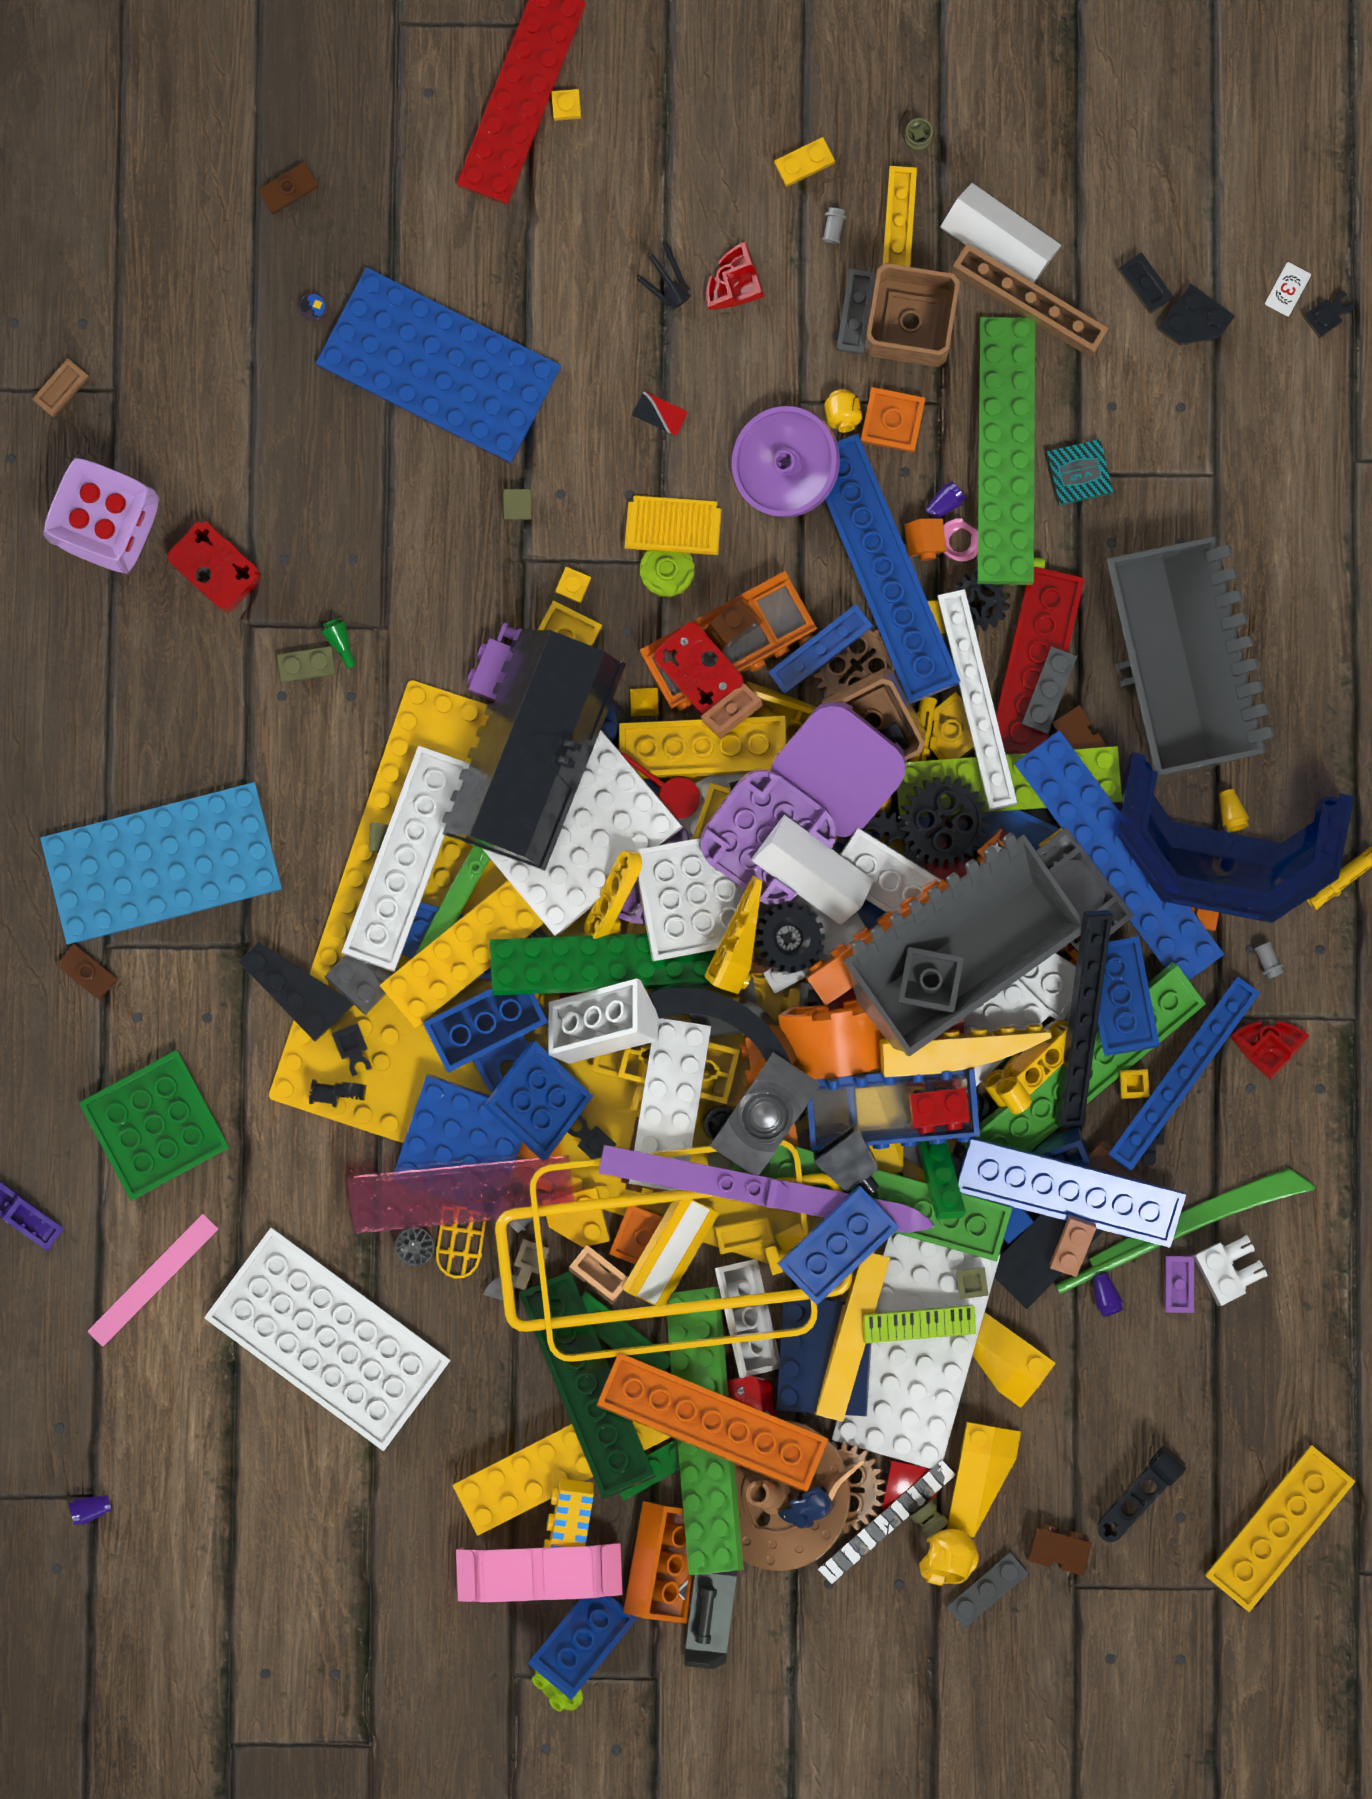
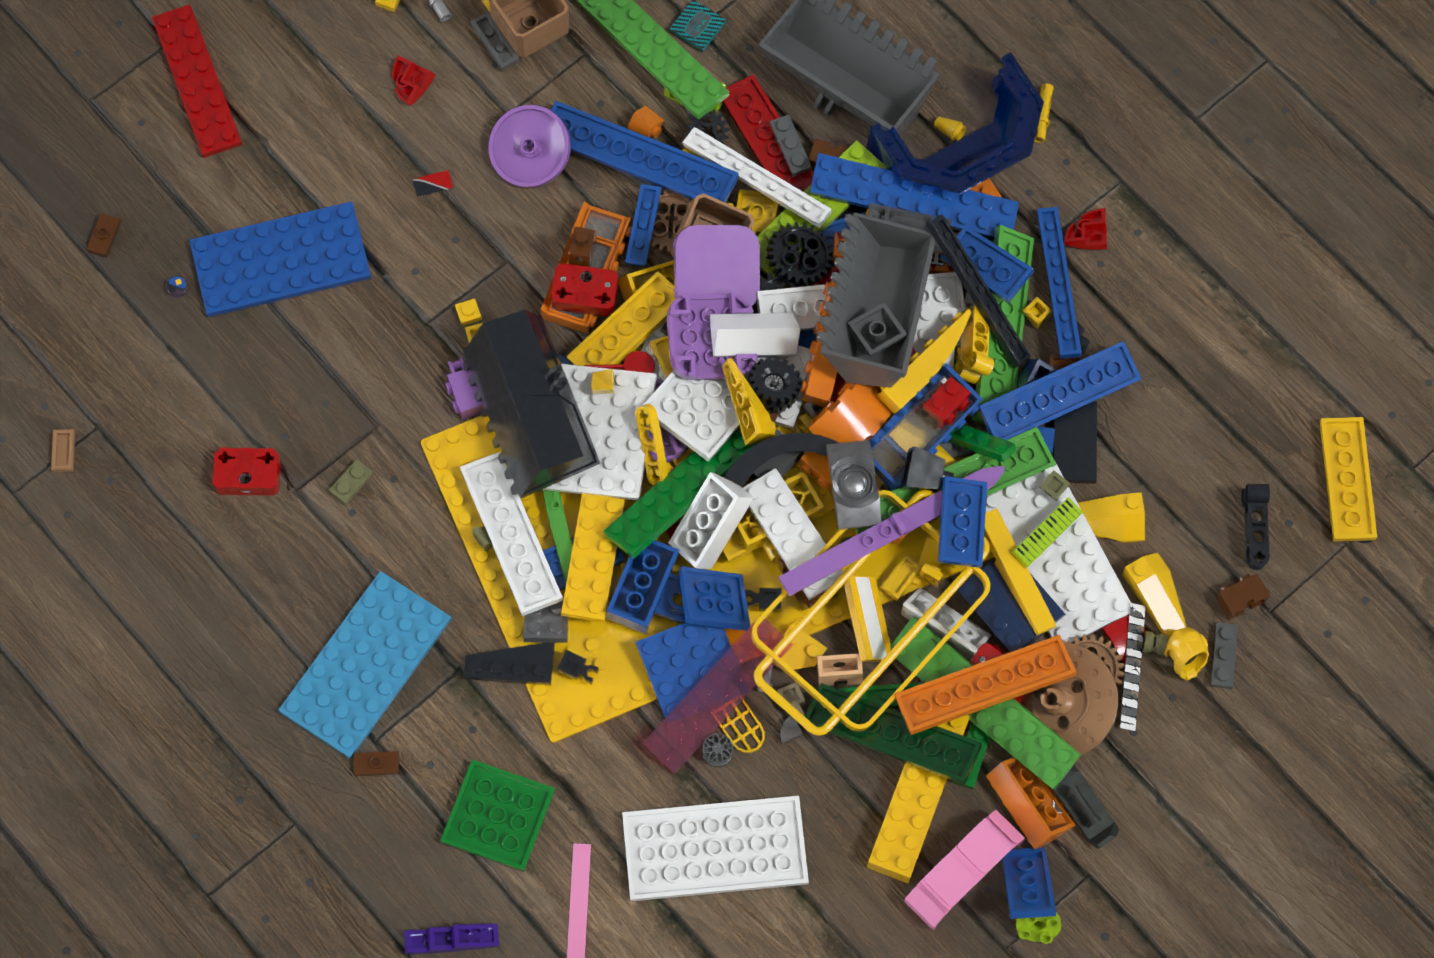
camera: 50 degrees left, 15 degrees down
lavender piece [43,458,160,574] -> none
black connector [309,1079,367,1108] -> none
green cone [321,618,357,669] -> none
olive slope [503,489,532,520] -> none
yellow brick [543,1478,594,1548] -> none
yellow plate [552,89,581,121] -> none
orange plate [609,1205,664,1265] -> none
yellow window [625,495,722,555] -> none
yellow slope [630,688,659,717] -> none
black plant [637,241,691,309] -> none
lime tile [640,550,695,597] -> none
nougat plate [701,683,763,739] -> none
black wheel [702,1106,734,1140] -> none
dark blue animal [778,1461,864,1528] -> none
yellow head [824,389,862,433] -> none
orange plate [861,387,925,453] -> none
dark purple cone [925,481,967,519] -> none
bright pink piece [943,518,978,561] -> none
nougat plate [1049,1215,1097,1277] -> none
bright green piece [1055,1168,1316,1294] -> none
dark purple cone [1092,1273,1124,1317] -> none
medium lavender plate [1165,1256,1194,1313] -> none
white brick [1192,1235,1268,1306] -> none
light grey pin [1254,942,1284,979] -> none
none -> yellow slope [591,369,614,394]

